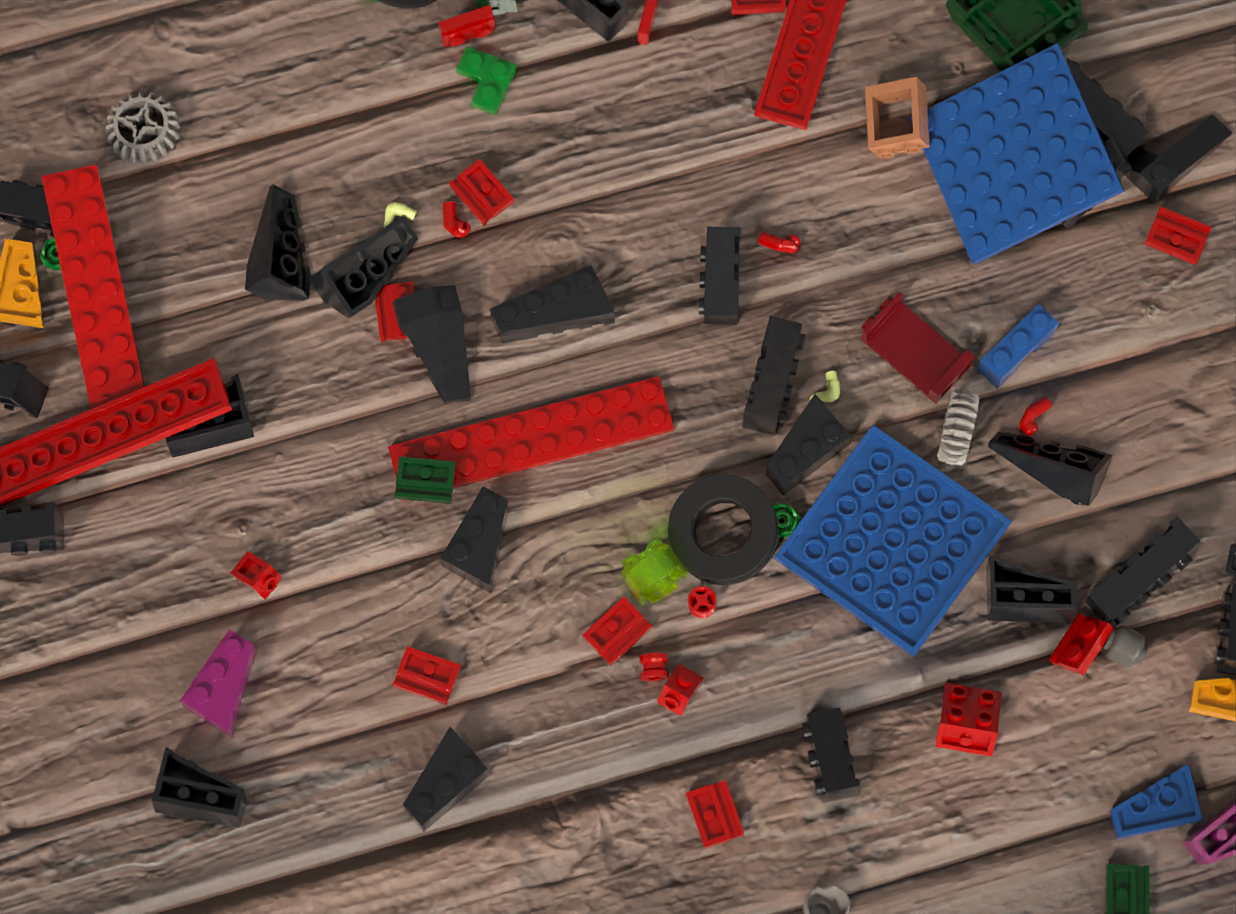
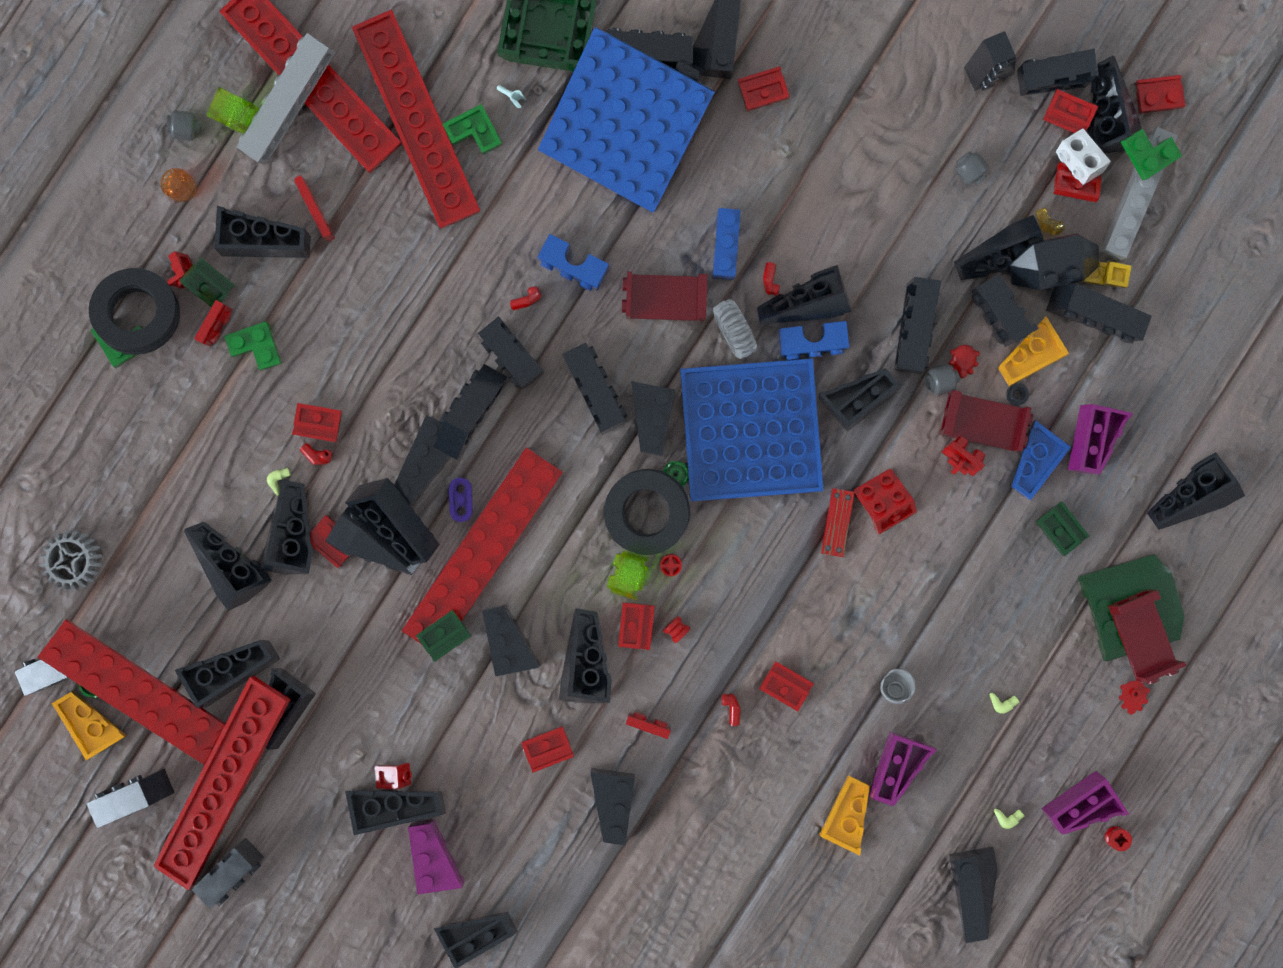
camera: 40 degrees left, 15 degrees up
red bracket [657,664,703,716] -> none
black wedge [801,707,860,803] -> none
yellowish green animal [810,371,840,402] -> none
nougat window [865,77,930,158] -> none
red plate [1049,613,1114,676] -> none
none -> black wedge [175,640,280,708]
none -> black wedge [345,478,440,565]
none -> black wedge [345,789,446,835]
none -> black wedge [433,364,507,460]
none -> green plate [443,104,502,155]
none -> dark purple plate [449,478,473,522]
none -> light aqua hand [497,85,526,108]
none -> blue arch [537,234,609,291]
none -> black wedge [559,608,612,703]
none -> red plate [626,712,671,739]
none -> red arm [721,693,741,726]
none -> blue arch [778,321,849,360]
none -> red tile [821,488,855,557]
none -> dark red panel [939,390,1033,452]
none -> red hips [941,436,985,476]
none -> red piece [949,345,980,379]
none -> black plate [1006,383,1029,405]

